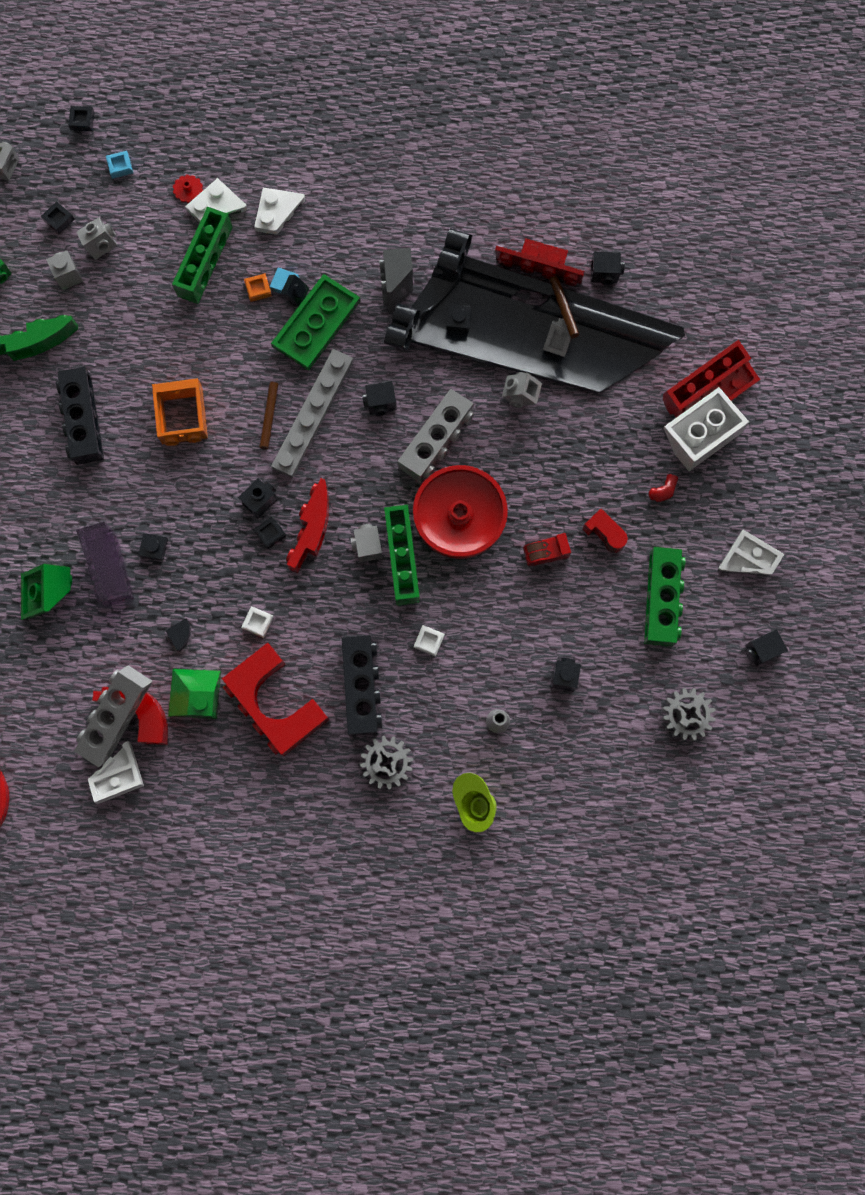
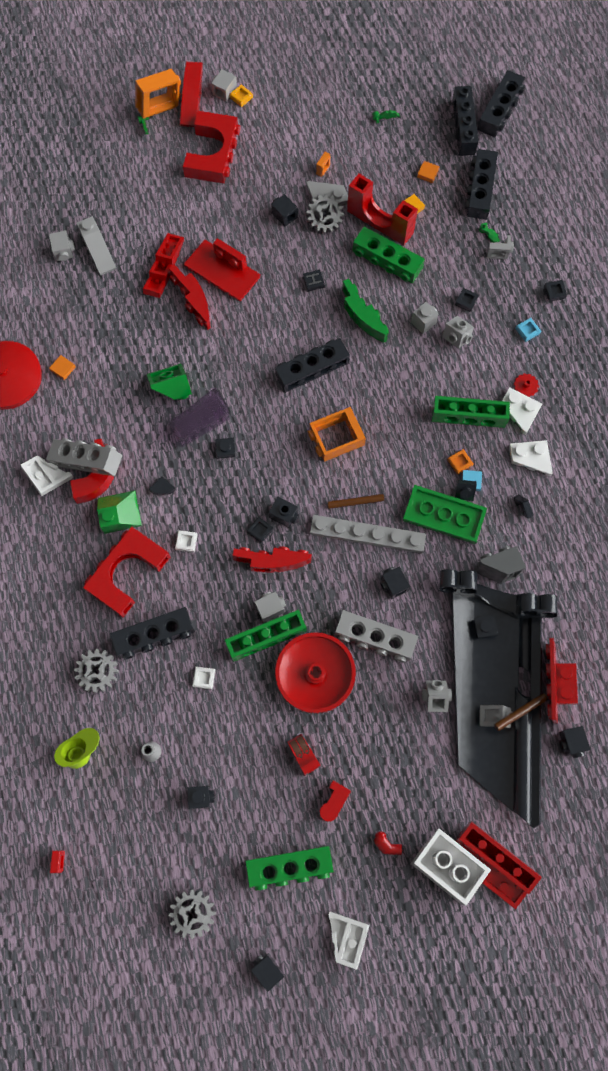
camera: 75 degrees right, 5 degrees down
none -> red tile [50,850,65,873]
none -> black tile [513,494,534,519]

